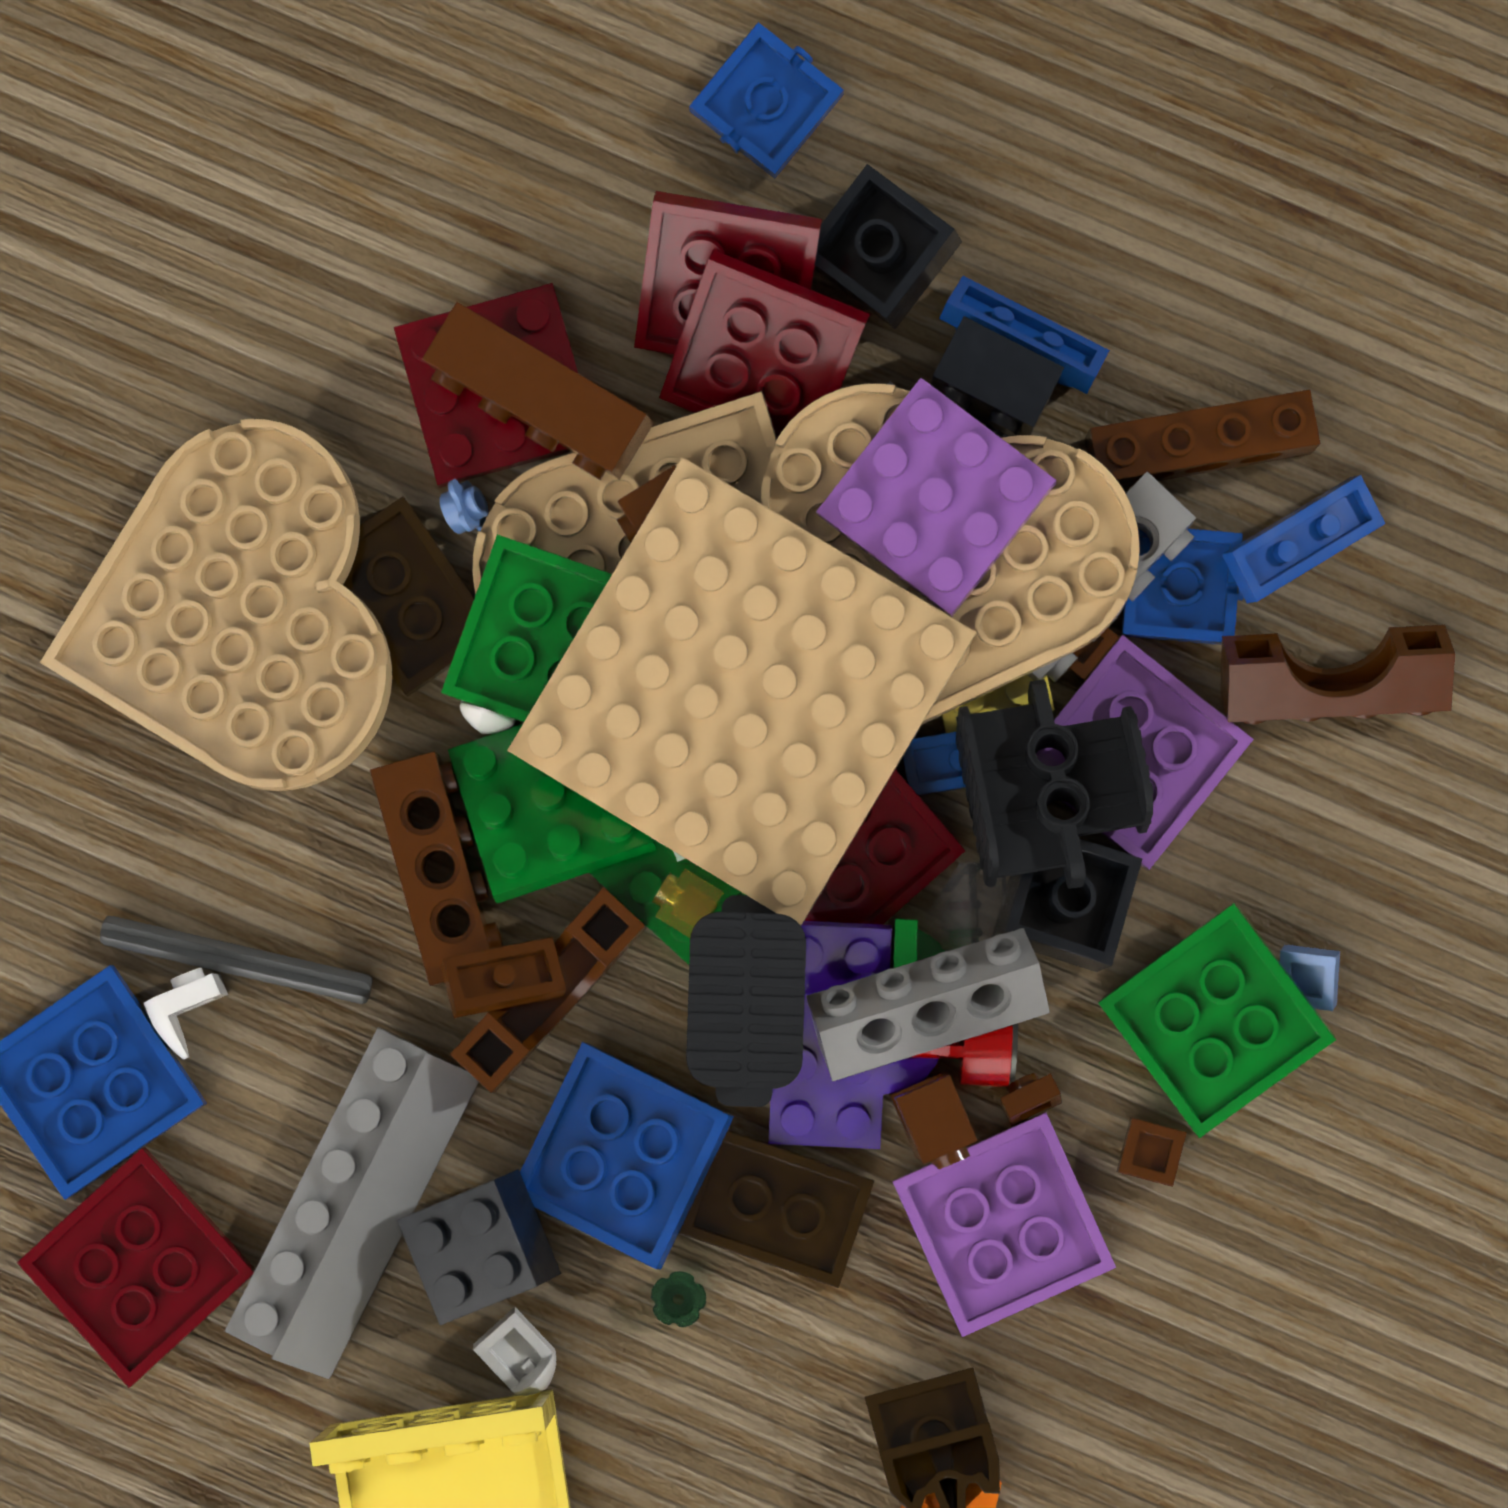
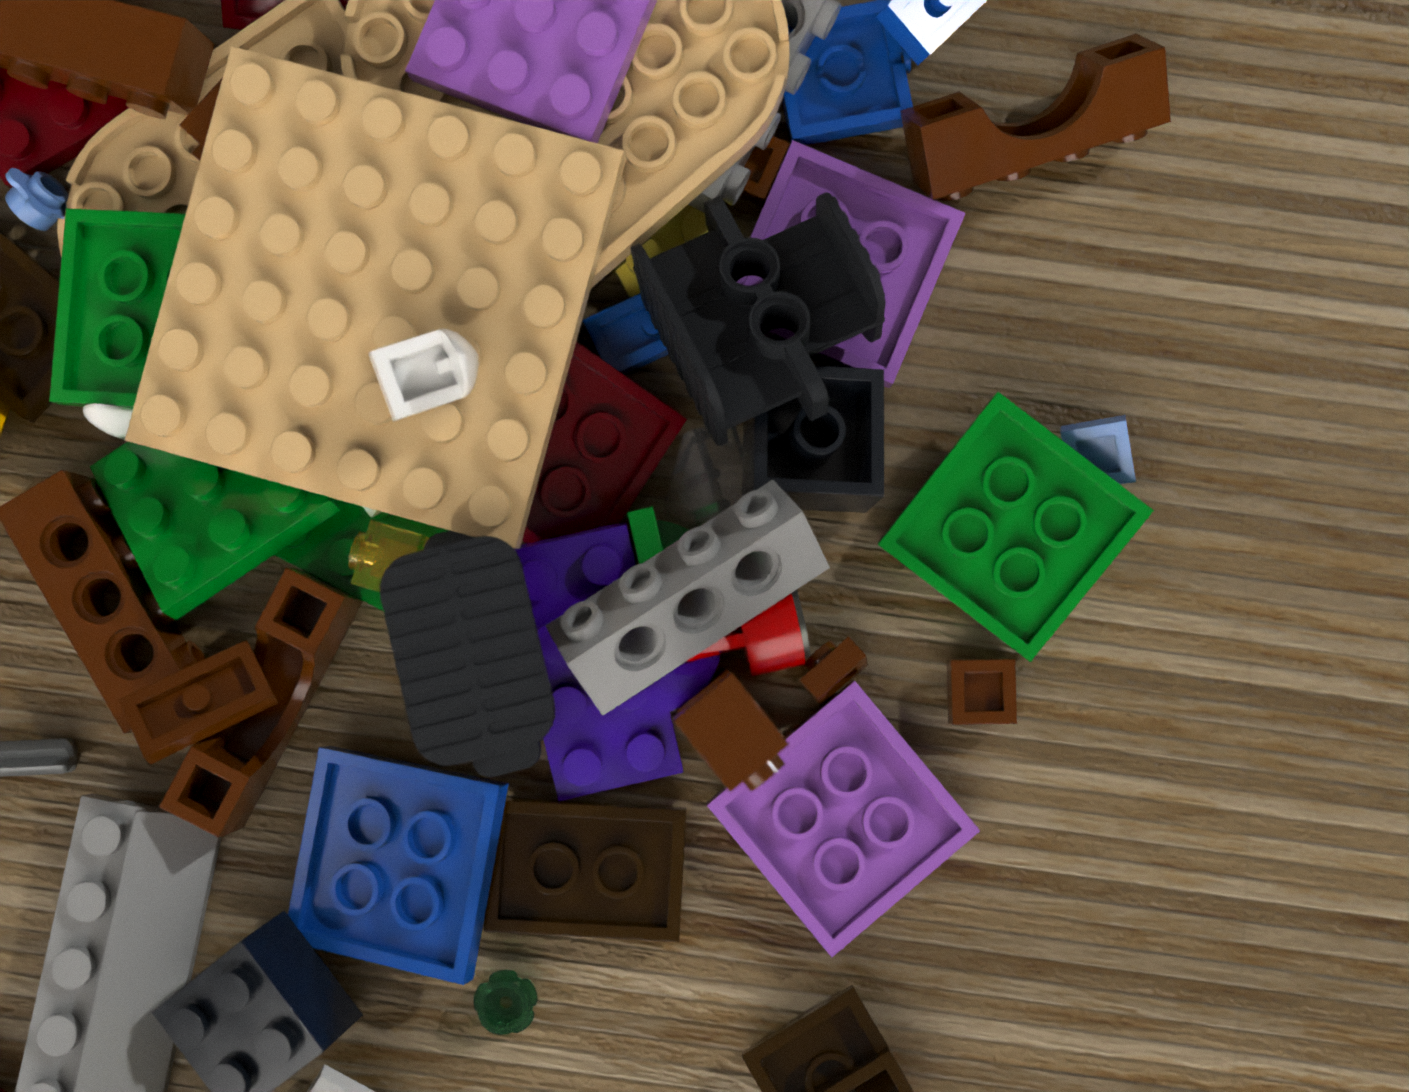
camera: 25 degrees left, 0 degrees up
none -> white plate [368,328,479,421]

